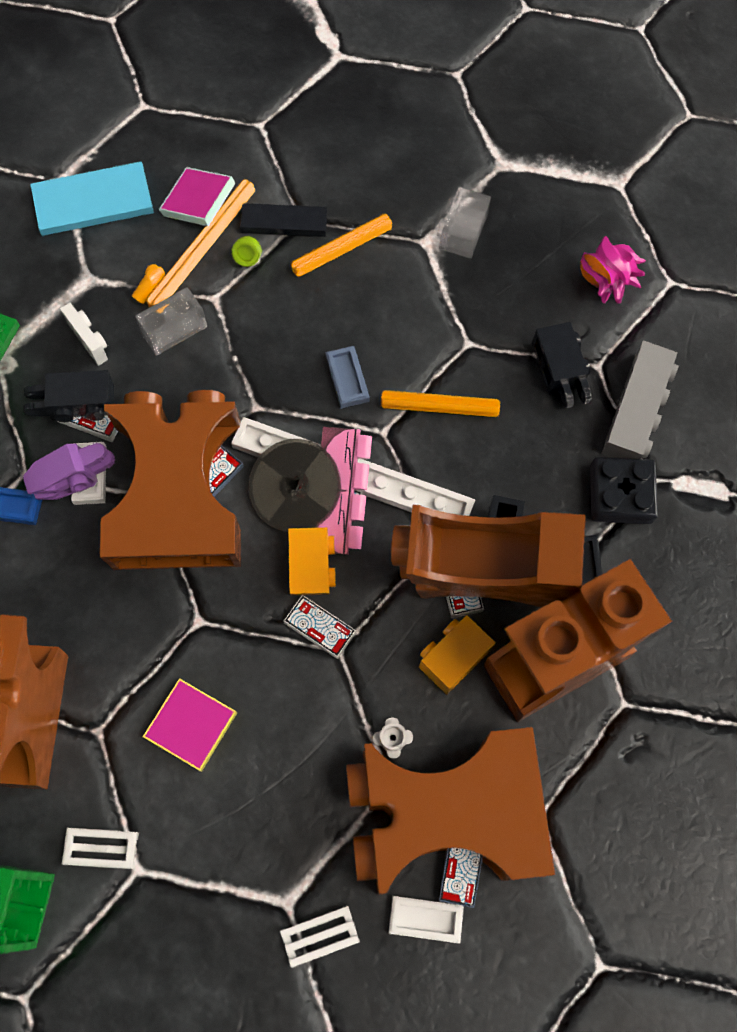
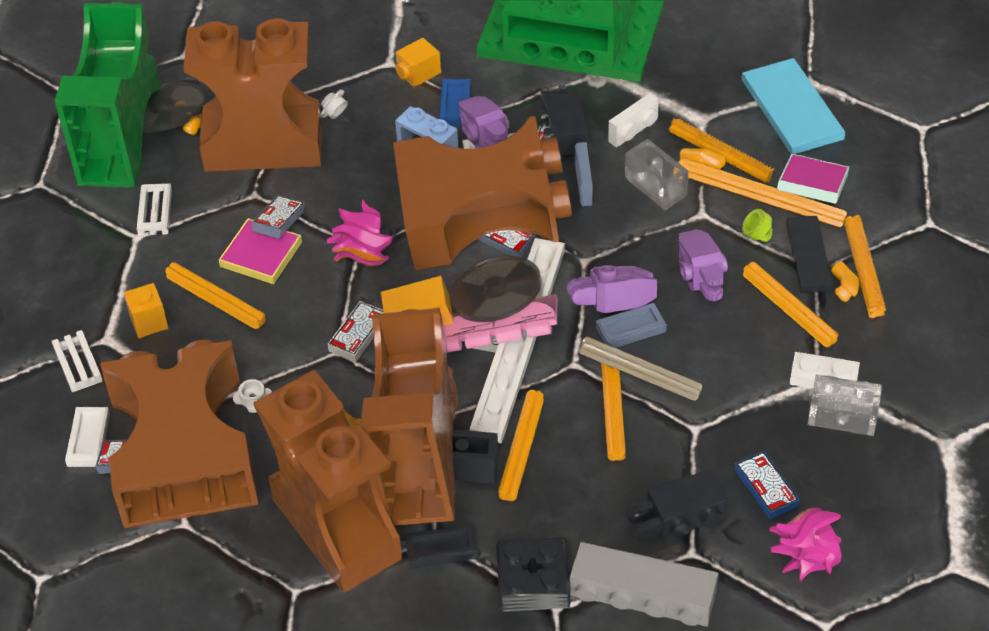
camera: 90 degrees right, 20 degrees down
none -> light orange brick [123,283,169,339]
none -> light orange axle [165,262,266,329]
none -> tile [252,195,305,239]
none -> dark pink hair [326,200,393,267]
none -> light blue window [395,106,461,149]
none -> light orange axle [498,390,544,502]
none -> medium lavender hinge [566,265,657,313]
none -> sand blue tile [575,142,593,206]
none -> axle [579,336,703,401]
none -> light orange axle [669,118,774,183]
none -> medium lavender hinge [679,229,728,301]
none -> tile [735,451,800,520]
none -> white plate [790,352,860,395]
none -> light orange arm [831,261,860,302]
none -> light orange axle [844,215,887,319]

